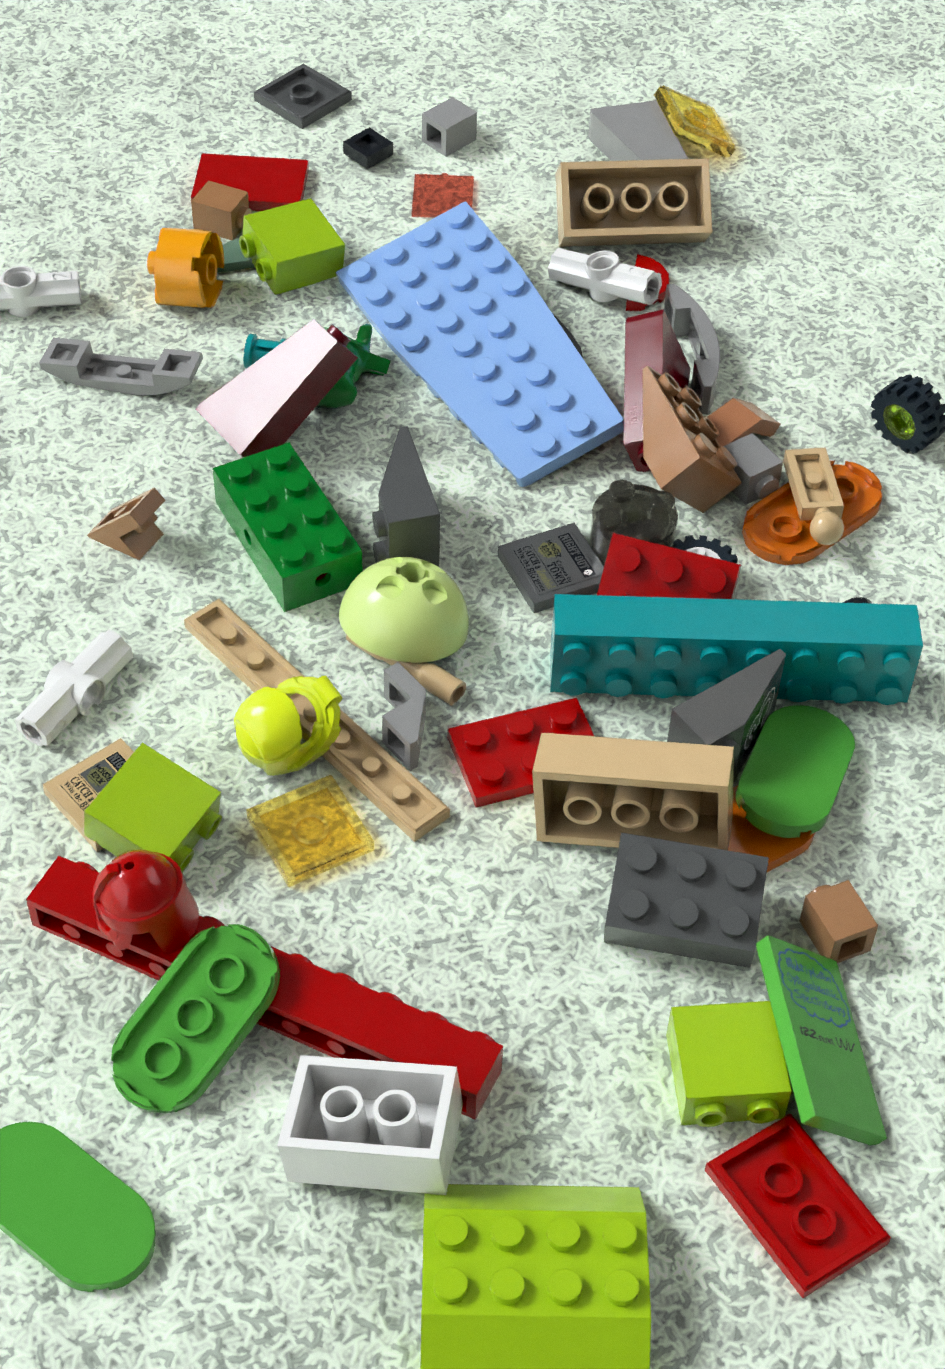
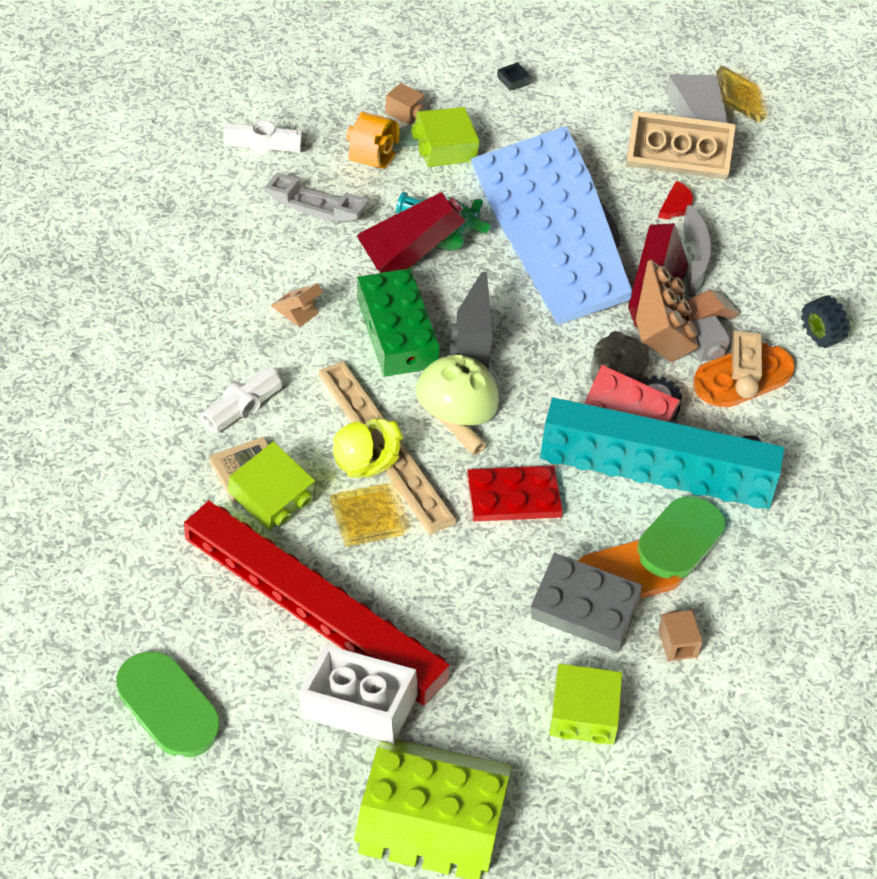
camera: 10 degrees right, 0 degrees up
red helmet [92,849,199,954] -> none
bright green tile [111,924,280,1113] -> none
red tile [191,153,309,211] -> none
dark grey tile [254,63,352,129] -> none
light grey slope [382,662,426,771] -> none
clear red piece [412,173,474,217] -> none
light grey brick [422,97,477,157] -> none
dark grey tile [498,522,604,613] -> none
tan brick [532,733,734,850] -> none
white piece [548,248,662,305] -> none
dark grey slope [667,649,786,783] -> none
red tile [705,1113,891,1298] -> none
bright green tile [756,935,887,1146] -> none

